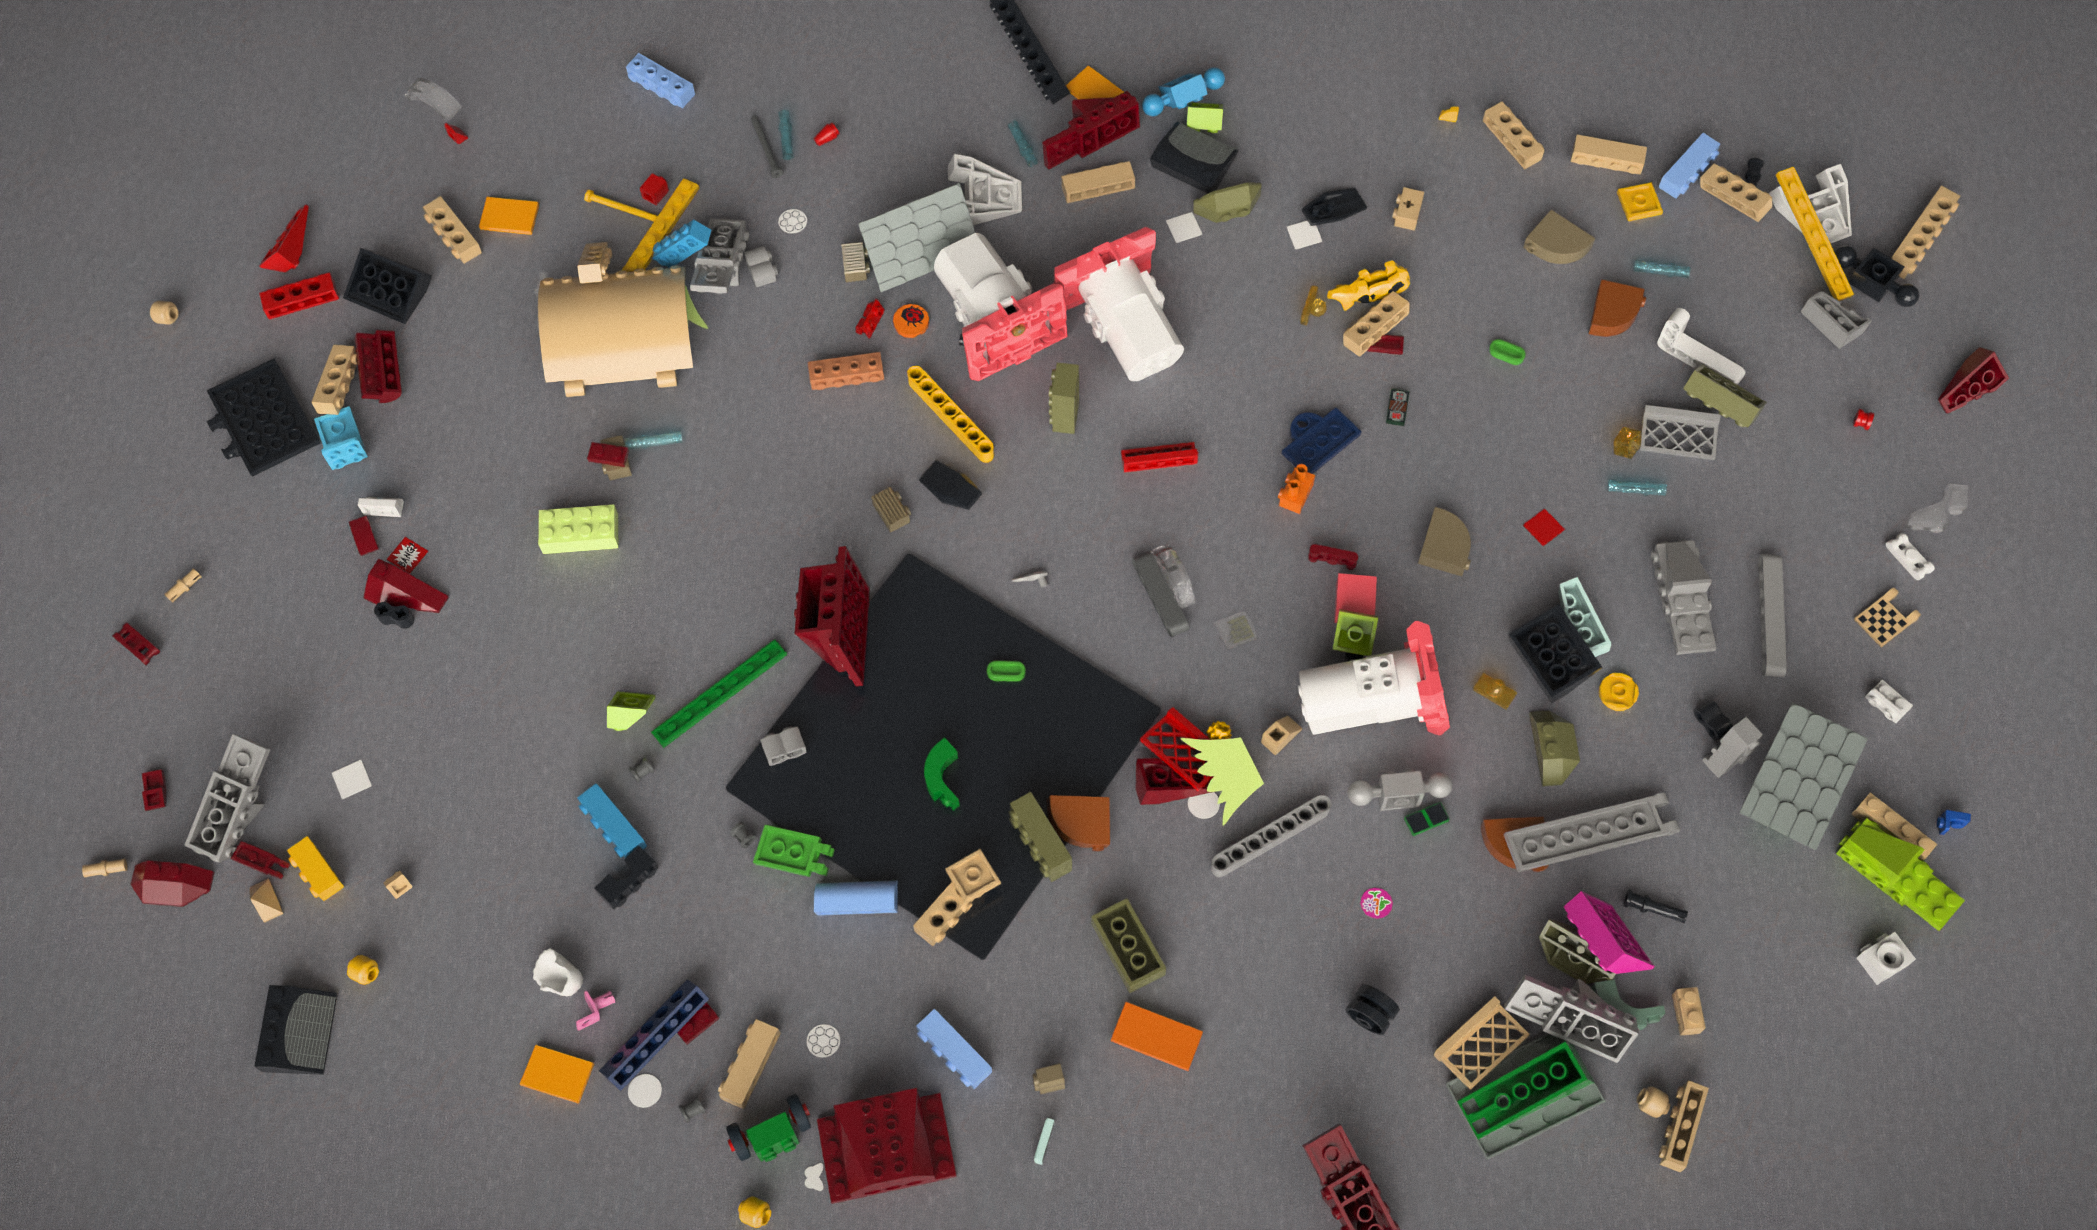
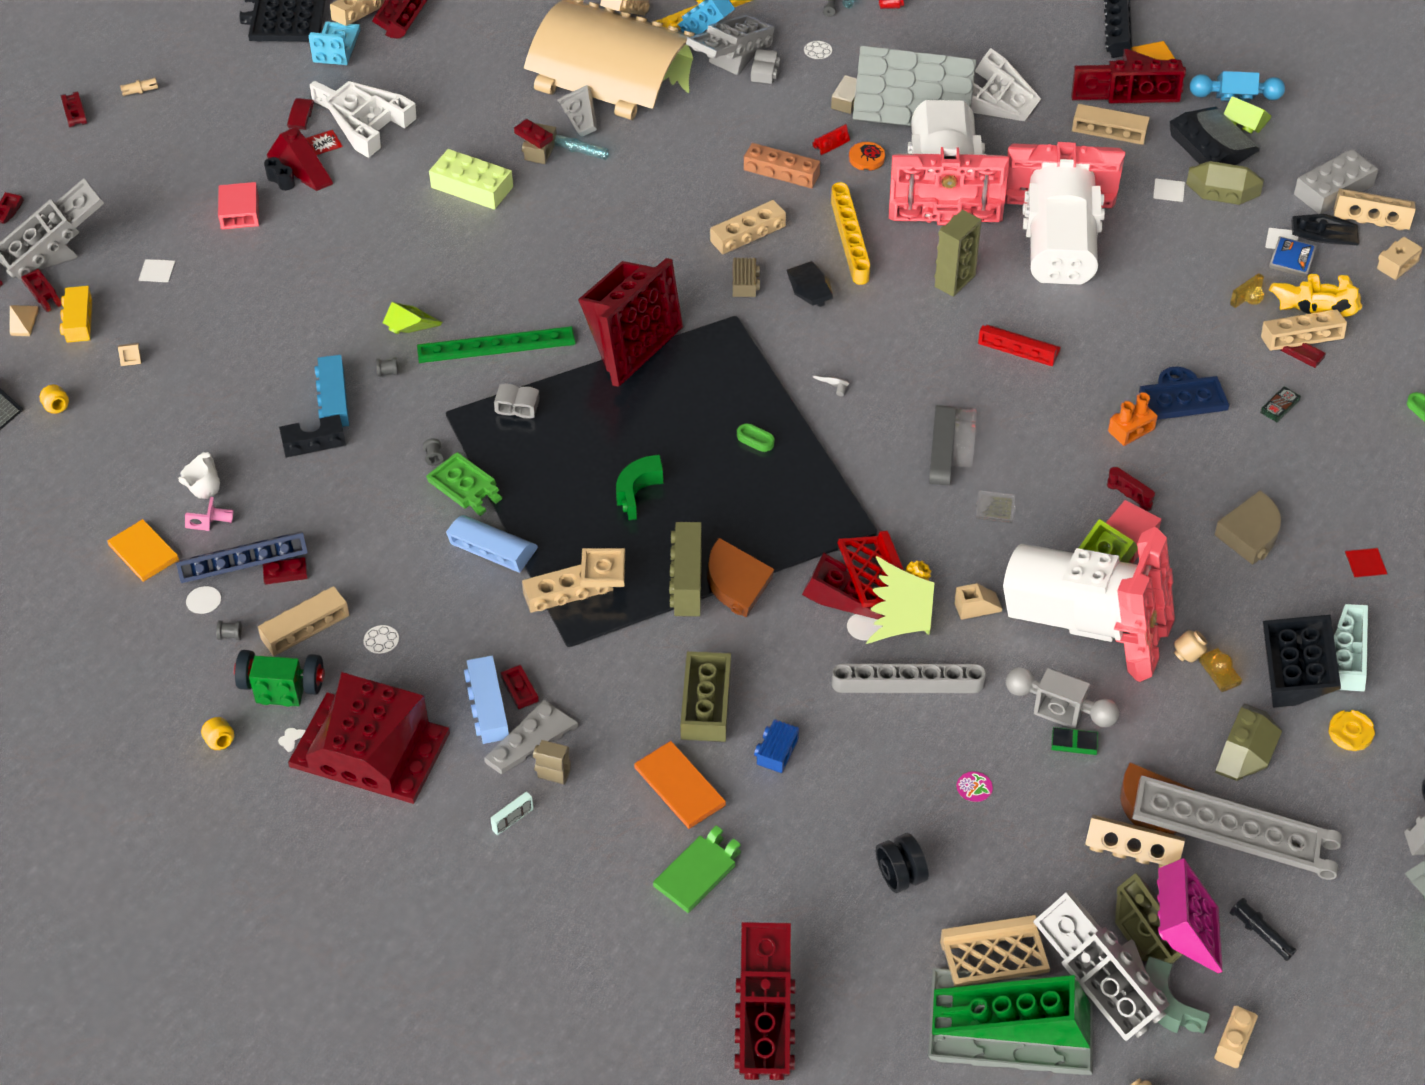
camera: 30 degrees right, 15 degrees down
clear light blue pin [1008,121,1038,167] -> none
none -> coral brick [218,182,259,229]
none -> white wedge [325,81,416,158]
none -> light grey wing [484,700,578,774]
none -> dark red plate [500,664,539,710]
none -> light grey wing [557,85,597,137]
none -> bright green tile [653,825,741,913]
none -> tan brick [710,200,786,255]
none -> blue brick [754,719,799,773]
none -> tan brick [1085,815,1185,867]
none -> tan head [1174,630,1208,663]
none -> slope [1269,236,1317,277]
none -> light grey brick [1294,149,1378,214]
none -> tan brick [1334,188,1416,230]

